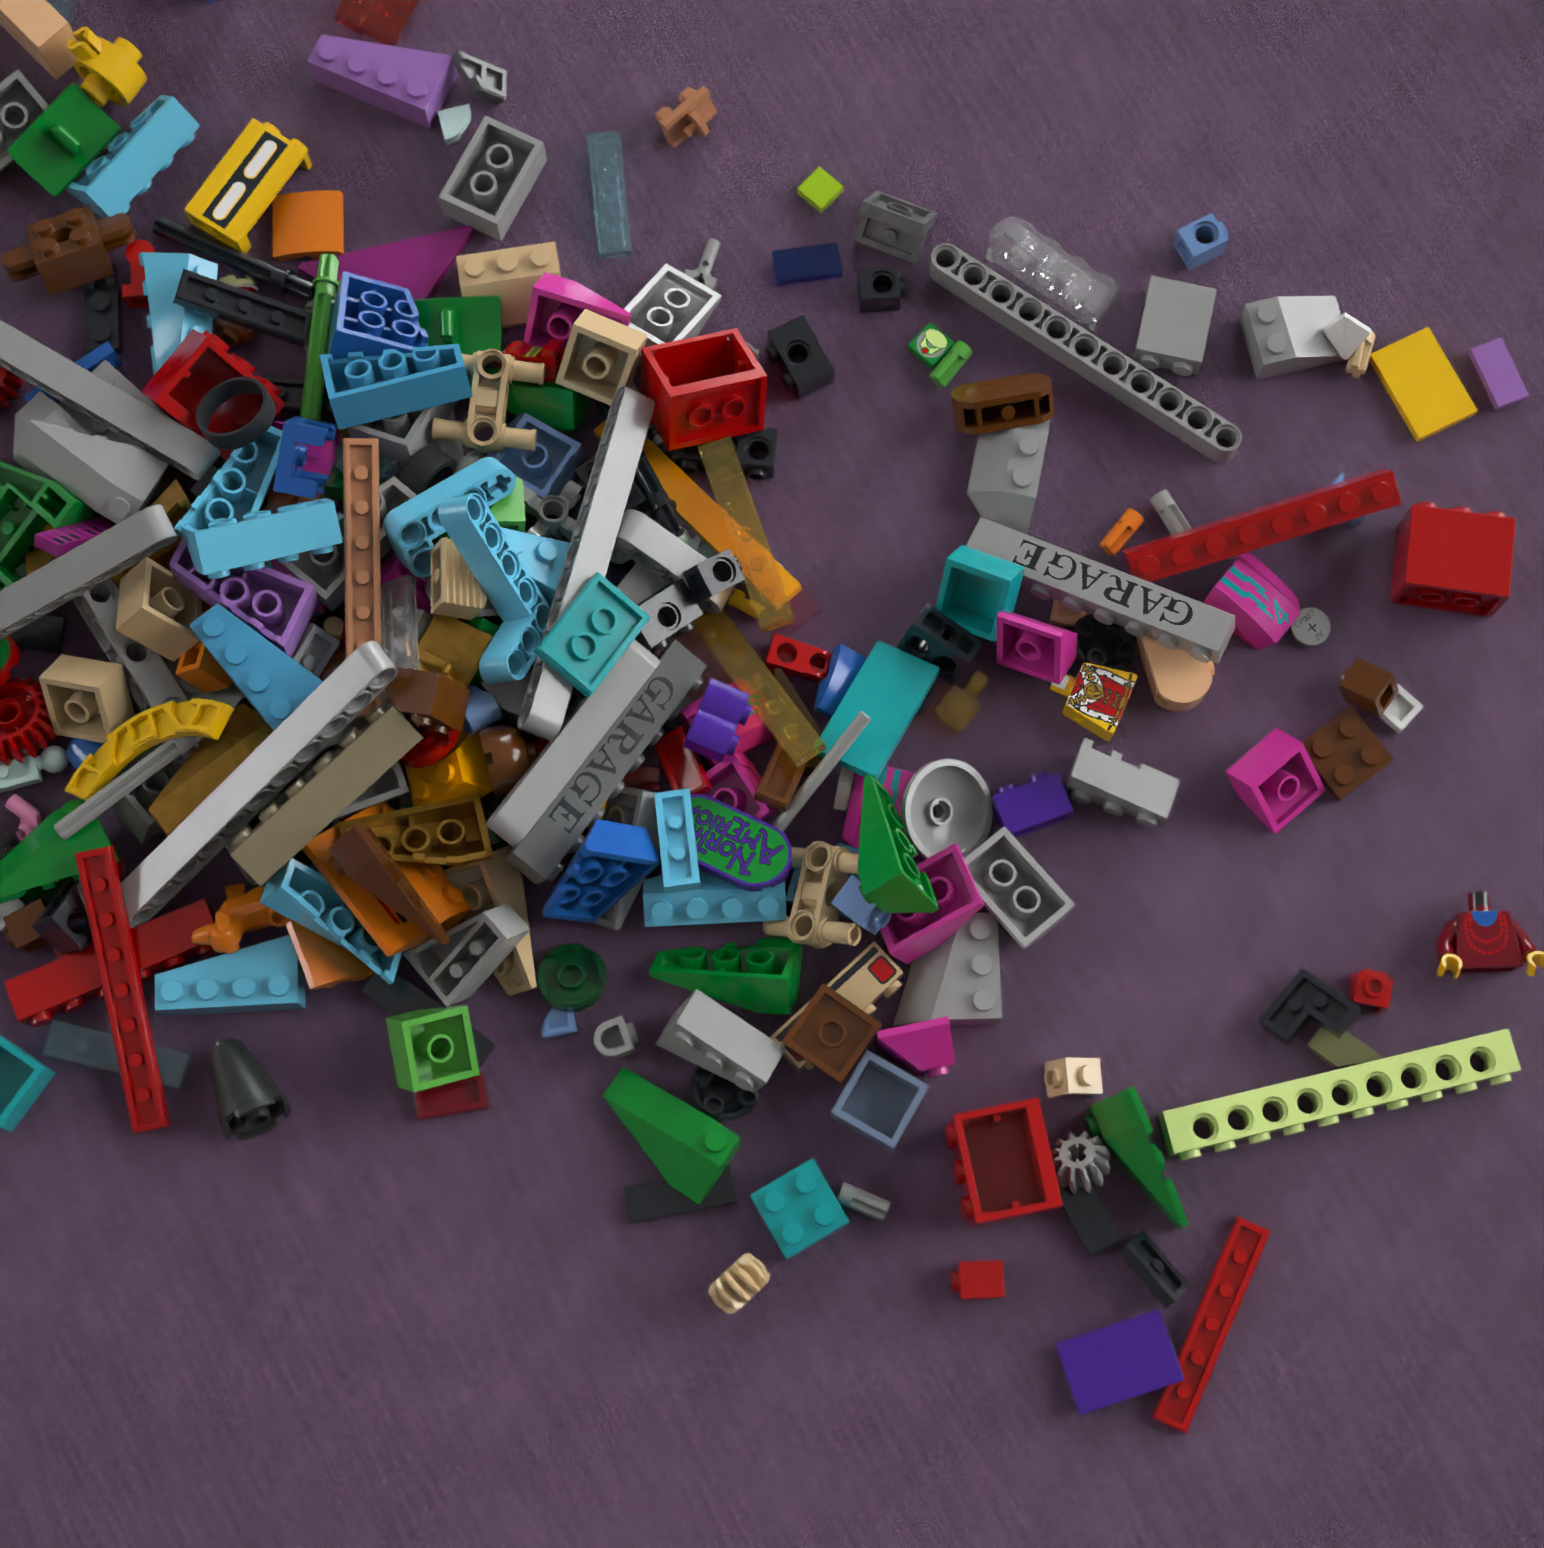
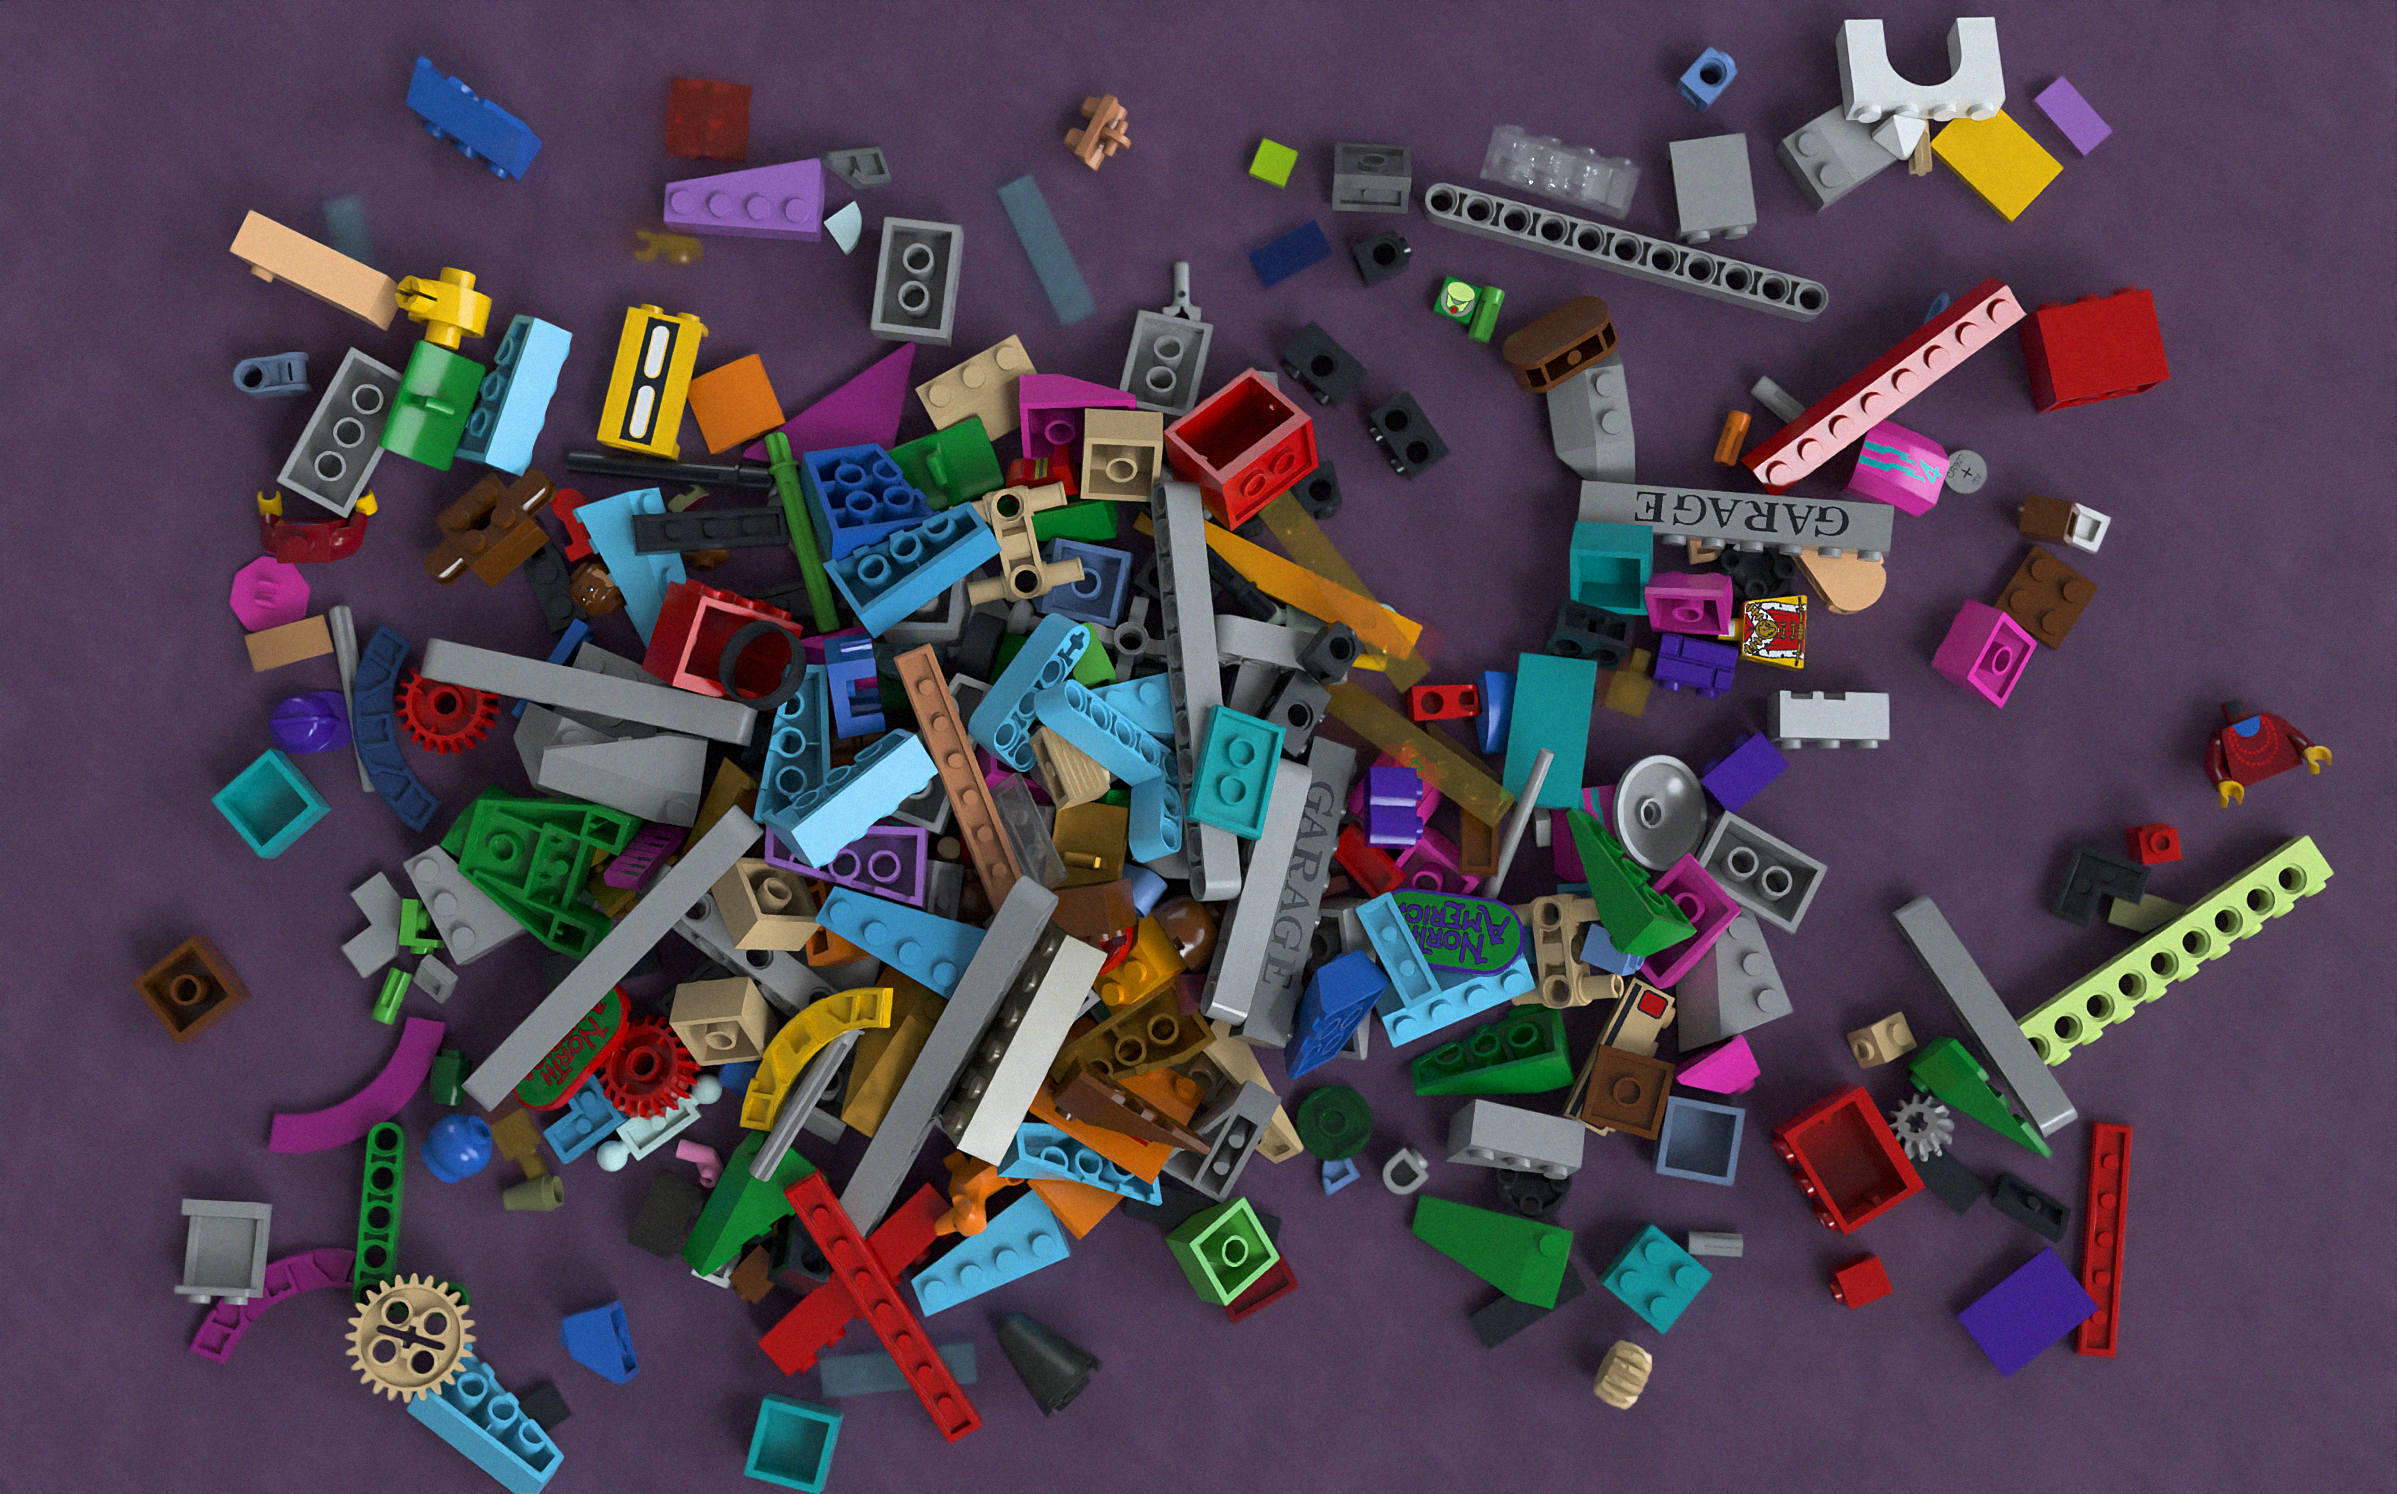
camera: 15 degrees left, 10 degrees up
none -> reddish brown head [569,561,626,617]
none -> clear yellow plate [633,230,704,265]
none -> clear pink tile [1174,974,1208,1016]
none -> black brick [1367,389,1450,483]
none -> dark purple brick [1650,632,1739,701]
none -> white arch [1836,17,2006,123]
none -> light grey beam [1891,894,2078,1138]

